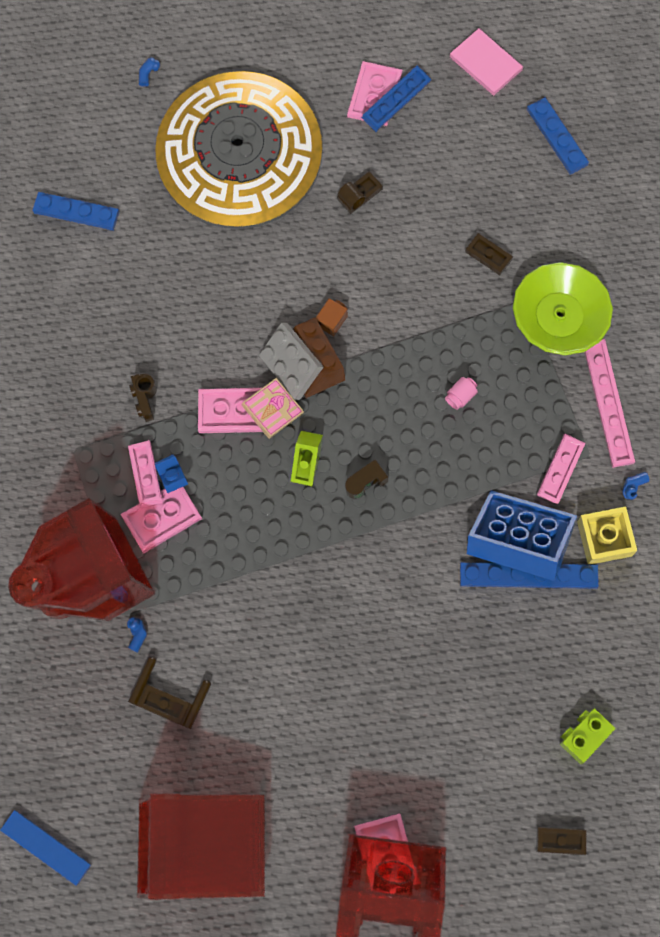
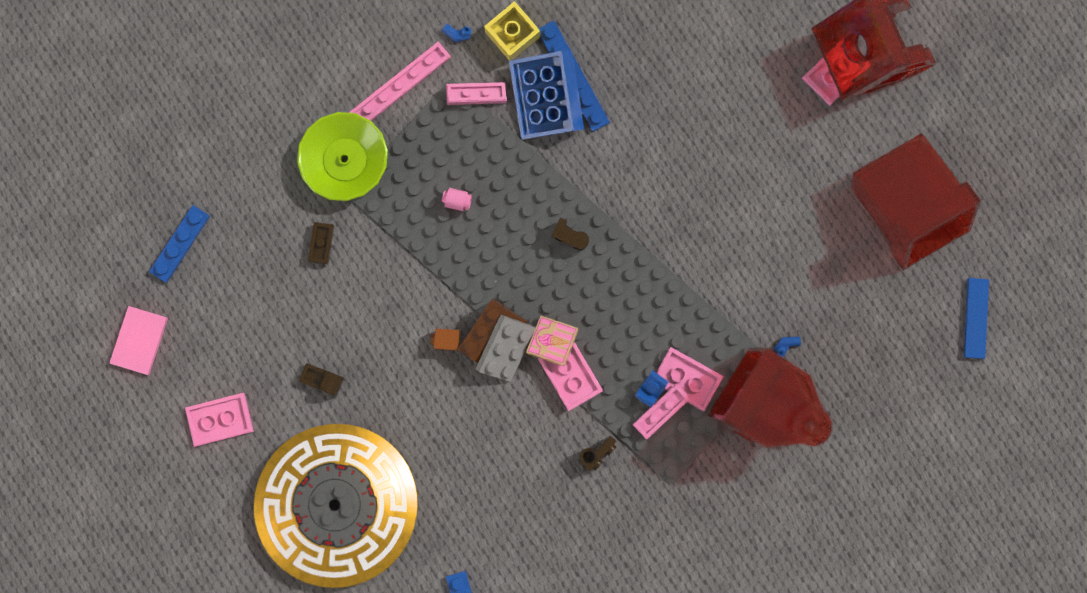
camera: 125 degrees left, 10 degrees up
dark brown plate [128,656,211,730] -> none
lime slope [290,431,323,486] -> none
blue tile [361,65,432,132] -> none

